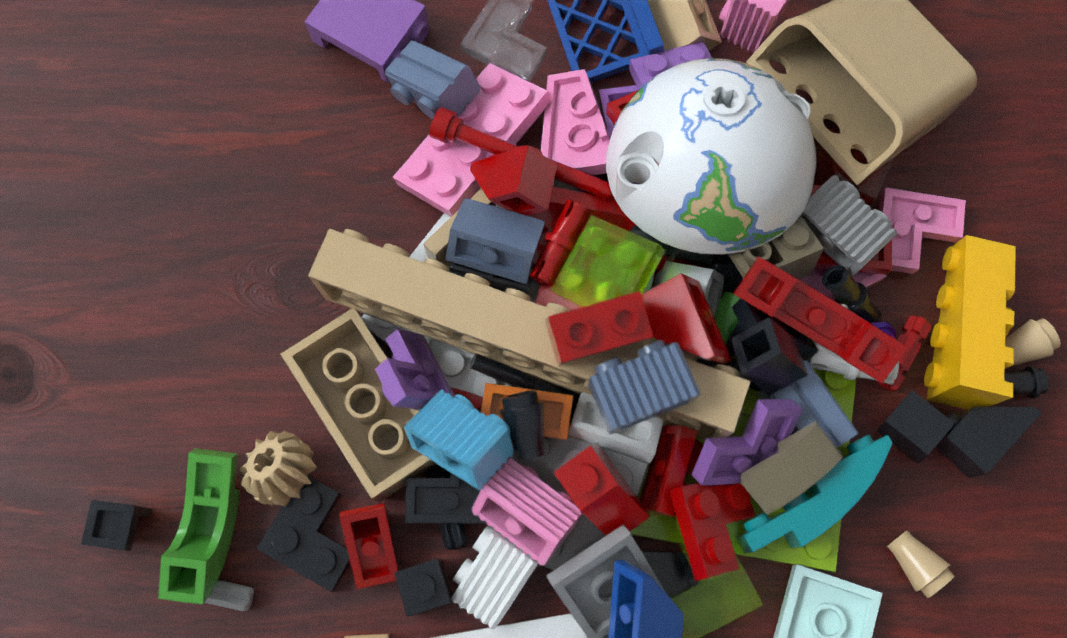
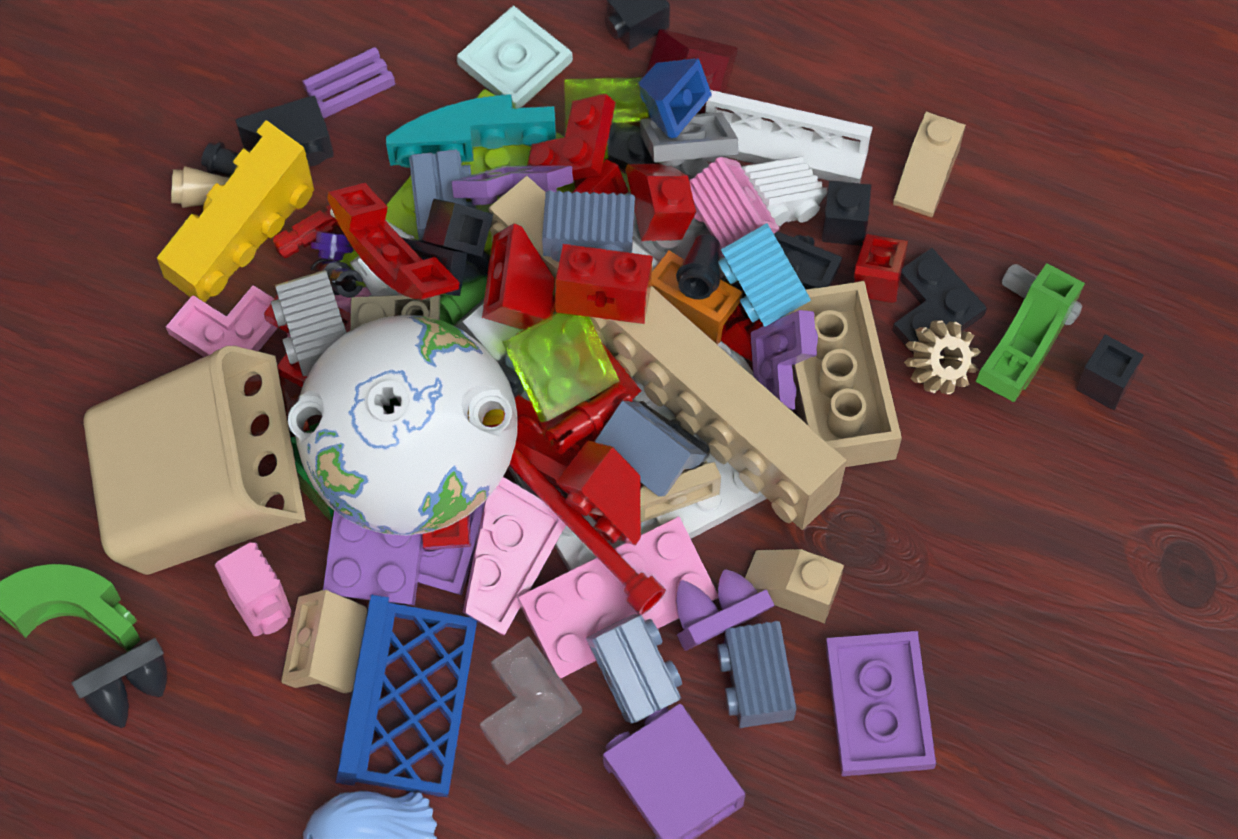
camera: 155 degrees left, 10 degrees down
dark tan slope [741,421,843,515] -> none
black panel [877,390,953,463] -> none
tan cone [887,530,955,598] -> none
none -> medium lavender tile [303,47,395,118]
none -> medium lavender tile [676,569,775,651]
none -> sand blue brick [717,621,796,728]
none -> tan slope [745,549,844,623]
none -> medium lavender plate [825,631,936,776]

